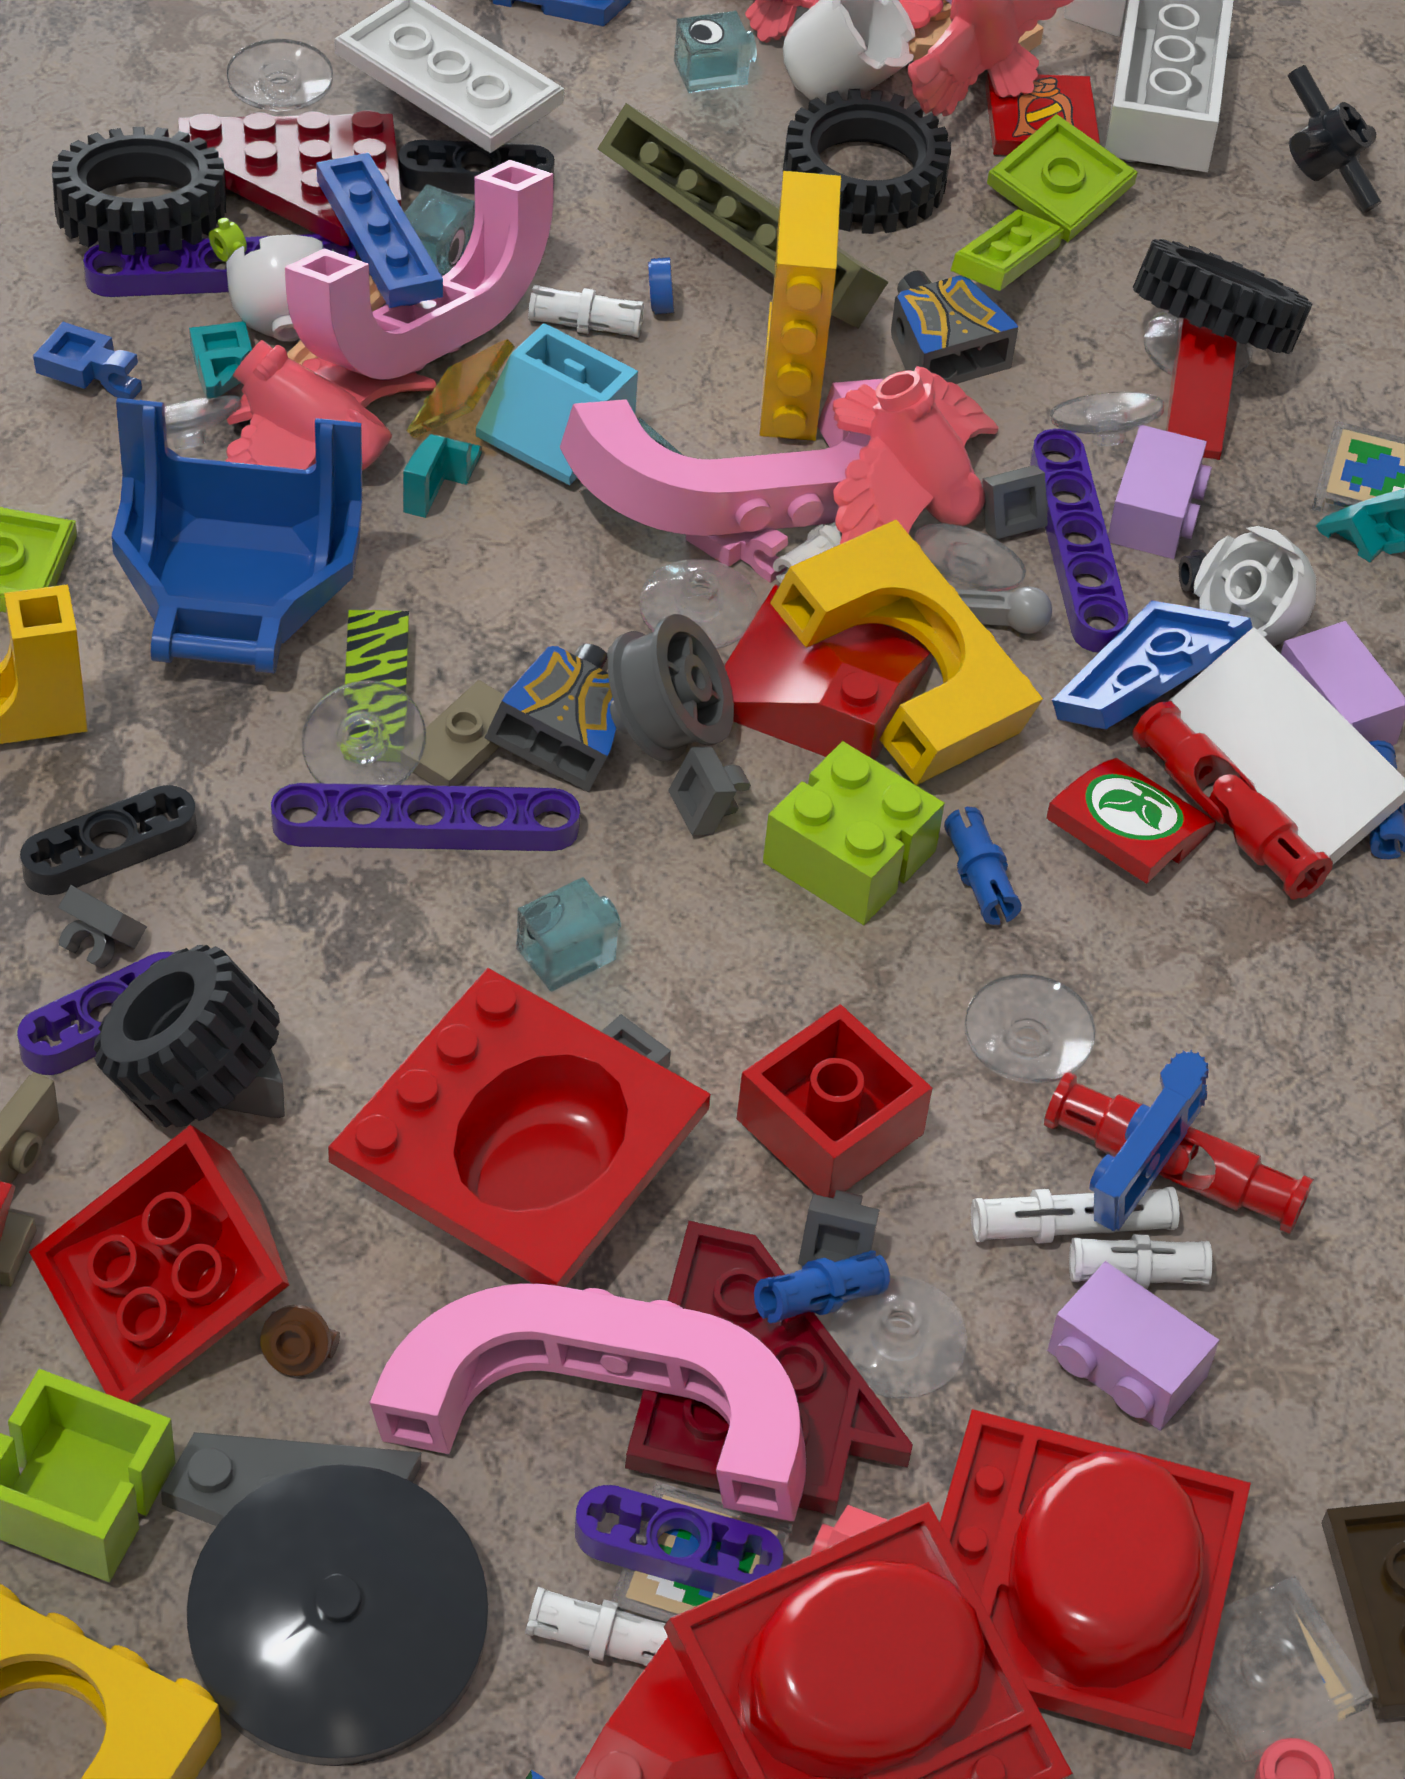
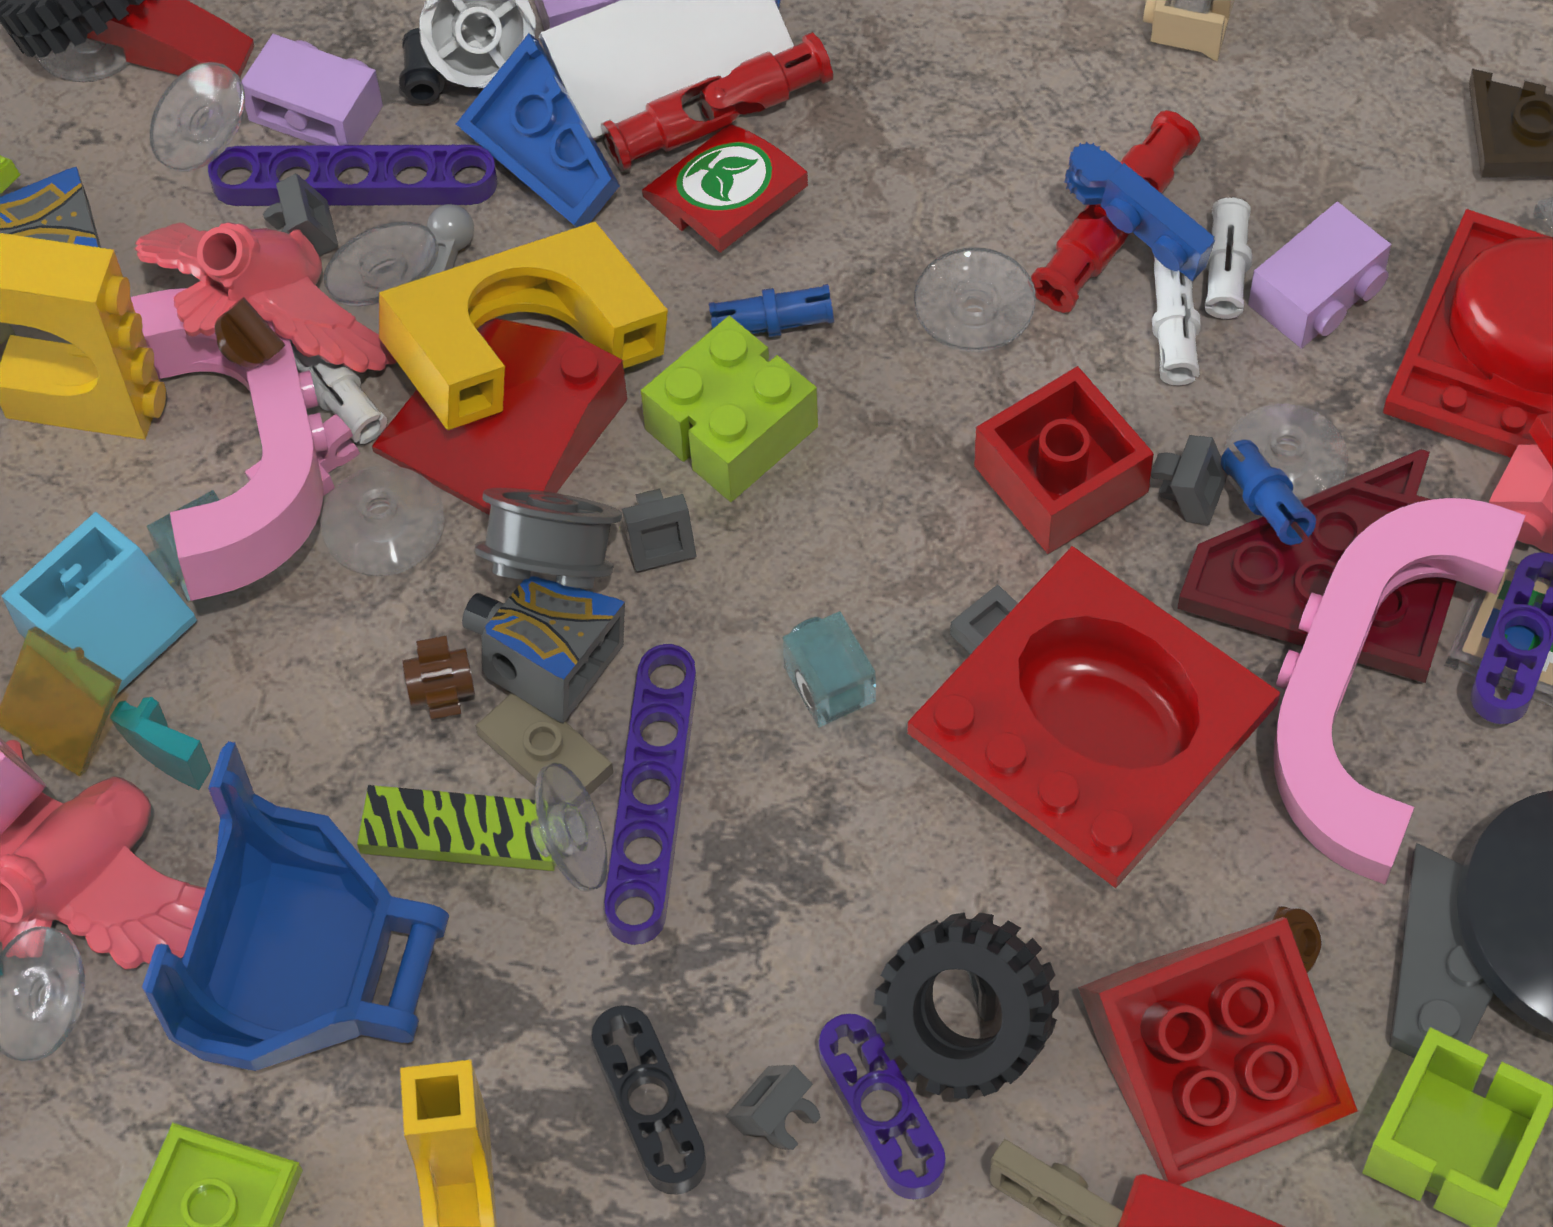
camera: 75 degrees left, 10 degrees up
none -> reddish brown plate [215,297,285,368]
none -> reddish brown gear [402,635,475,720]

